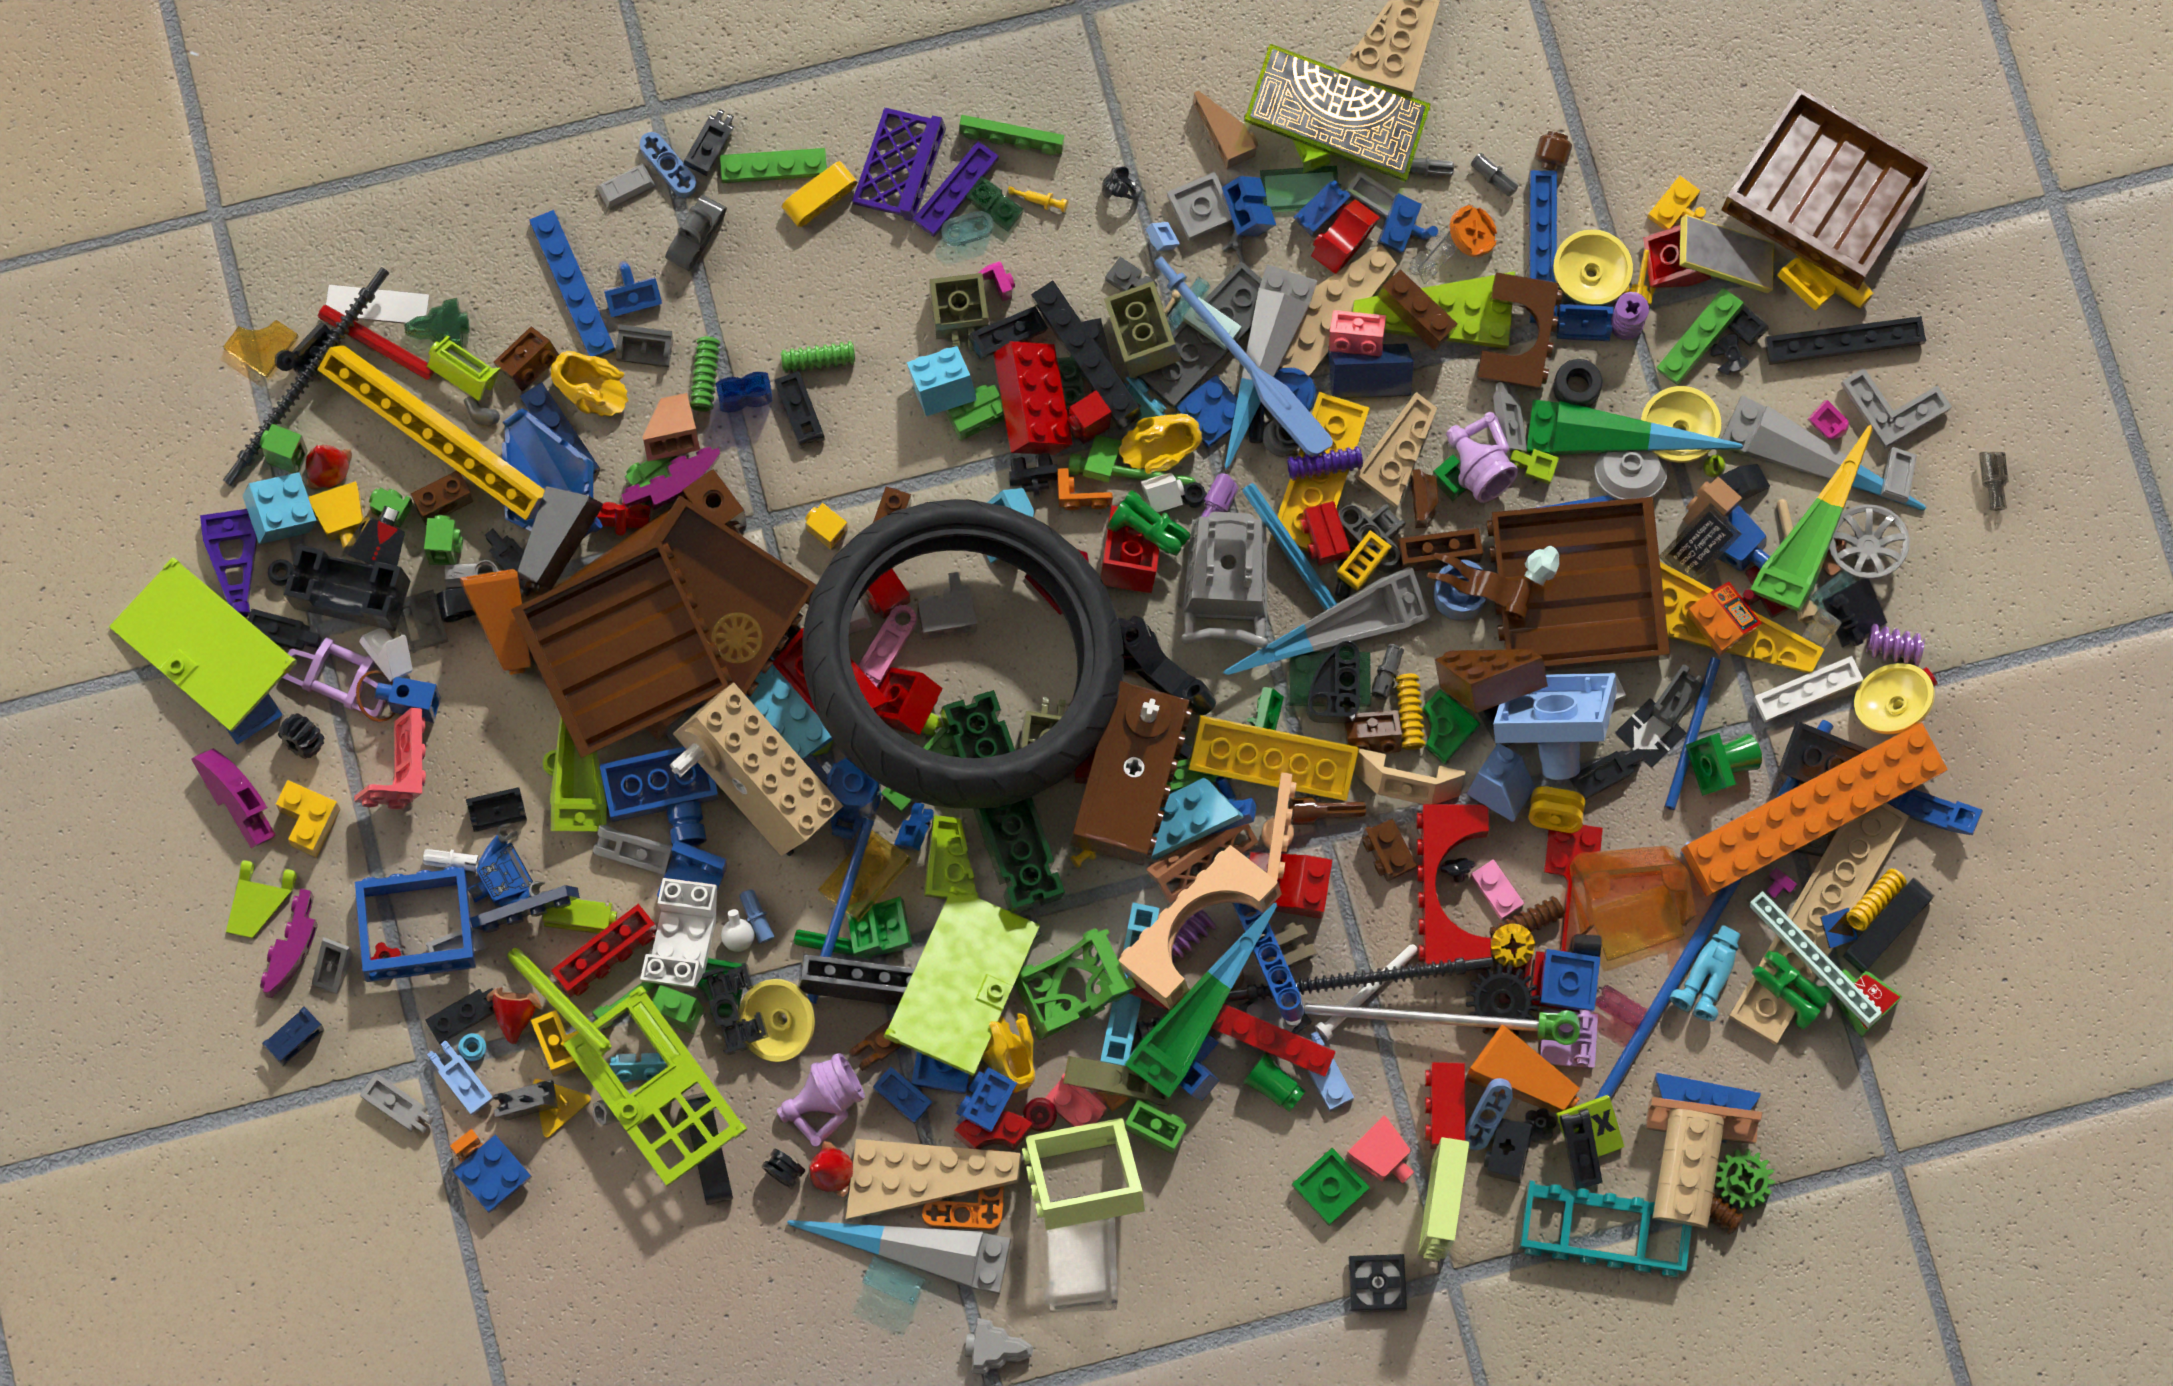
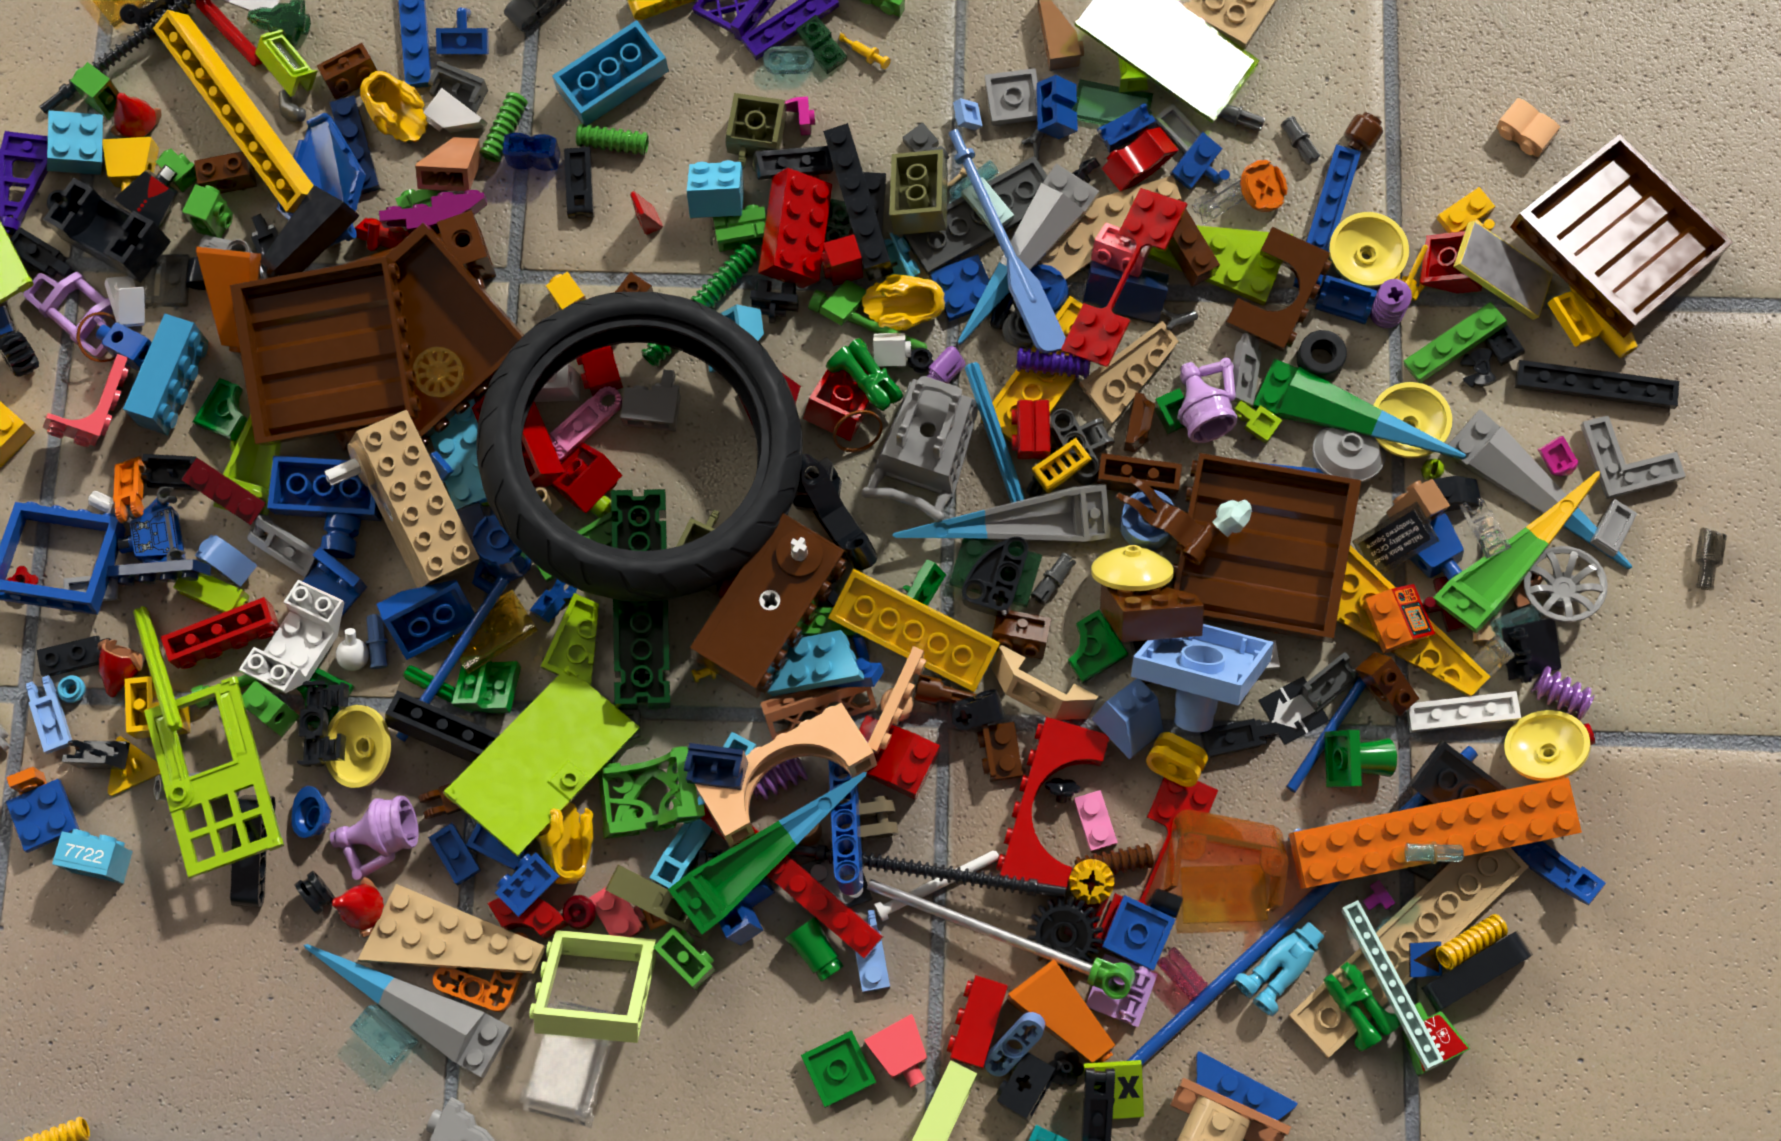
camera: 25 degrees right, 0 degrees up
medium azure hinge [610,1053,666,1082] -> none
orange bracket [1057,468,1113,510] -> none
black piece [1102,166,1142,200] -> none
yellow piece [1395,673,1426,750] -> none
none -> medium azure brick [52,829,133,884]
none -> orange hinge [113,456,144,523]
none -> dark azure brick [123,314,209,435]
none -> dark red plate [181,457,266,525]
none -> green tile [192,378,248,442]
none -> medium blue brick [194,534,257,587]
none -> blue piece [292,786,332,838]
none -> blue slope [376,580,475,660]
none -> white slope [423,88,488,133]
none -> dark azure brick [552,20,669,127]
none -> red slope [630,191,663,235]
none -> green piece [641,243,759,367]
none -> dark blue hinge [684,743,749,790]
none -> dark orange piece [833,410,883,452]
none -> black piece [950,689,1005,730]
none -> red hinge [1061,188,1188,368]
none -> black piece [1072,157,1101,183]
none -> light yellow dish [1091,545,1174,591]
none -> dark grey bar [1162,309,1198,331]
none -> reddish brown brick [1355,652,1419,717]
none -> clear light blue axle [1405,841,1464,864]
none -> clear hinge [1459,498,1511,559]
none -> light nougat brick [1496,98,1560,157]

